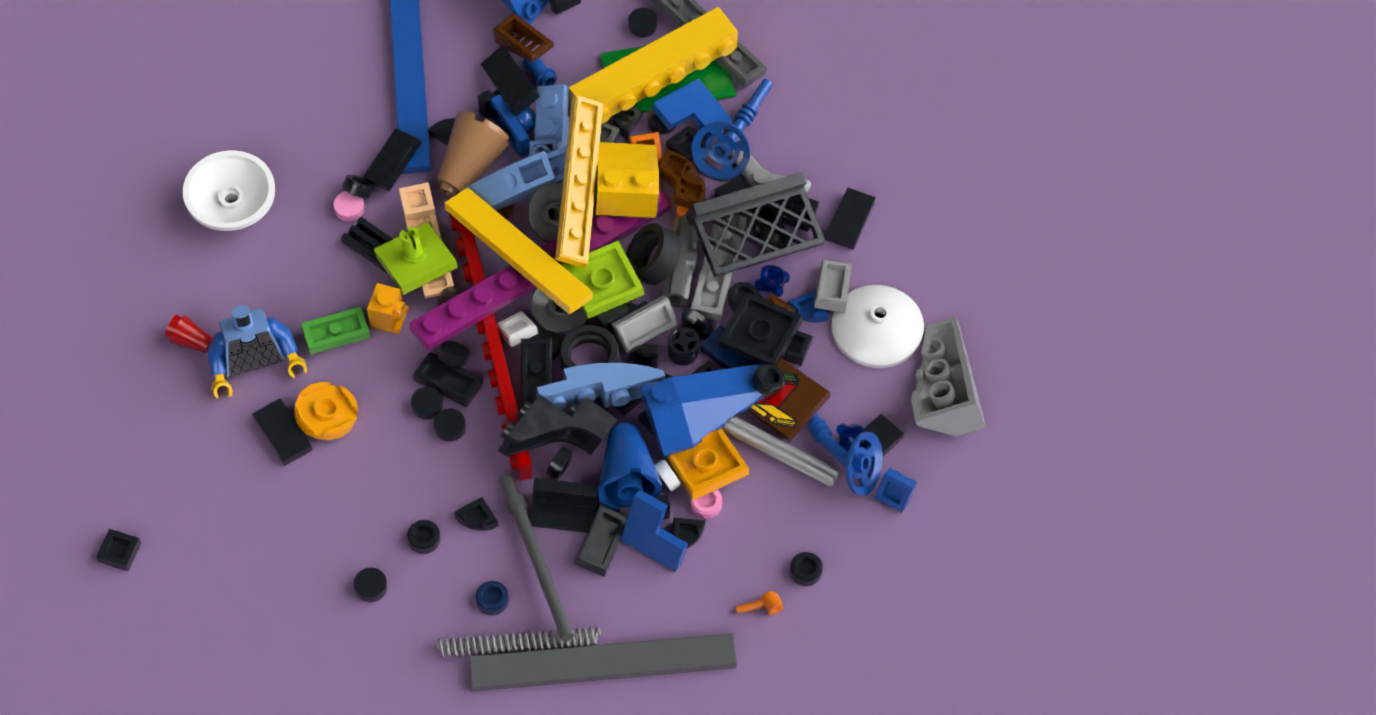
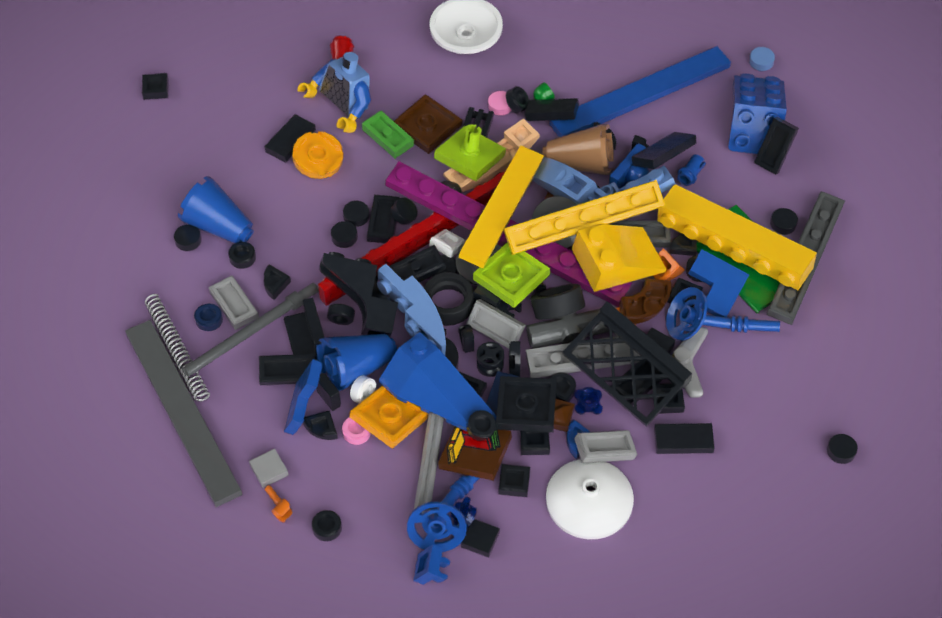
camera: 70 degrees right, 5 degrees down
light orange brick [367,283,409,334] -> none
reddish brown slope [493,13,554,63] -> none
light grey wedge [911,316,986,437] -> none
none -> blue cone [178,176,253,243]
none -> light grey tile [208,276,259,330]
none -> light grey tile [249,449,288,488]
none -> reddish brown tile [394,94,462,154]
none -> black tile [498,464,530,497]
none -> green hinge [533,82,555,100]
none -> black tile [827,434,858,464]

